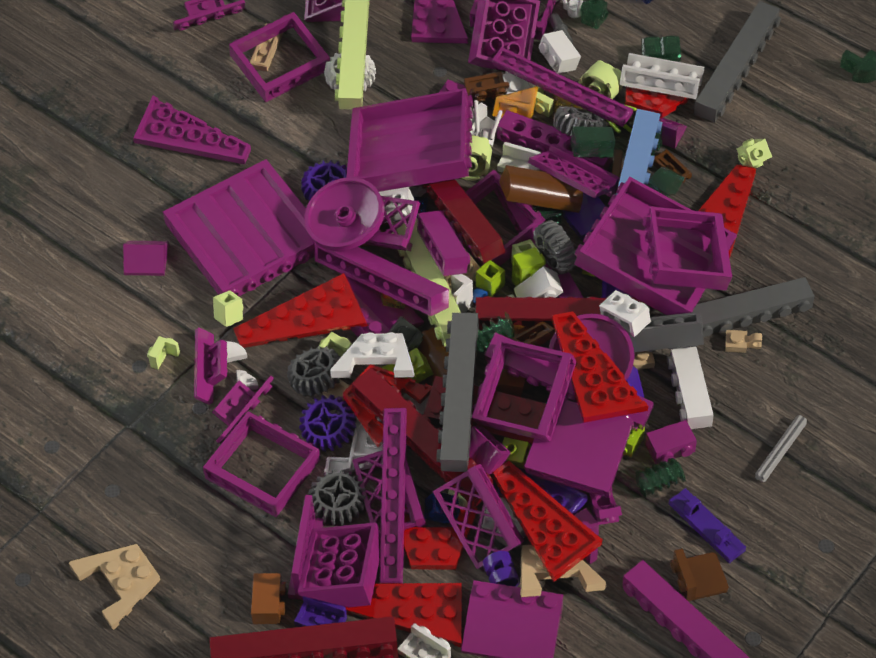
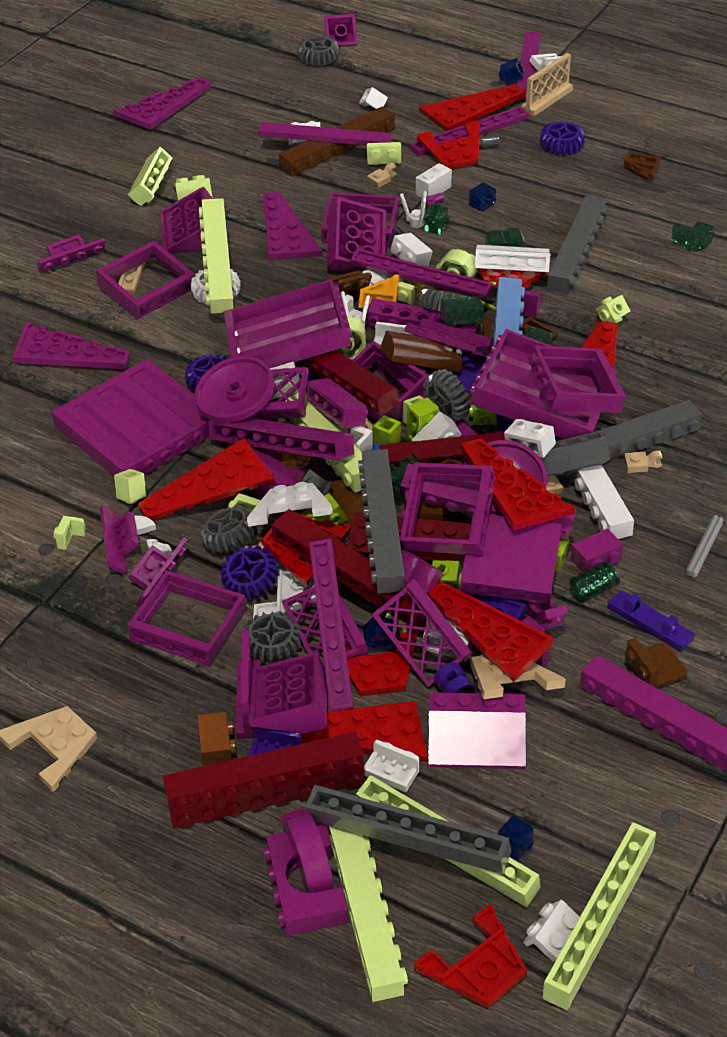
camera: 10 degrees left, 10 degrees down
magenta slope [123,241,169,276] -> none

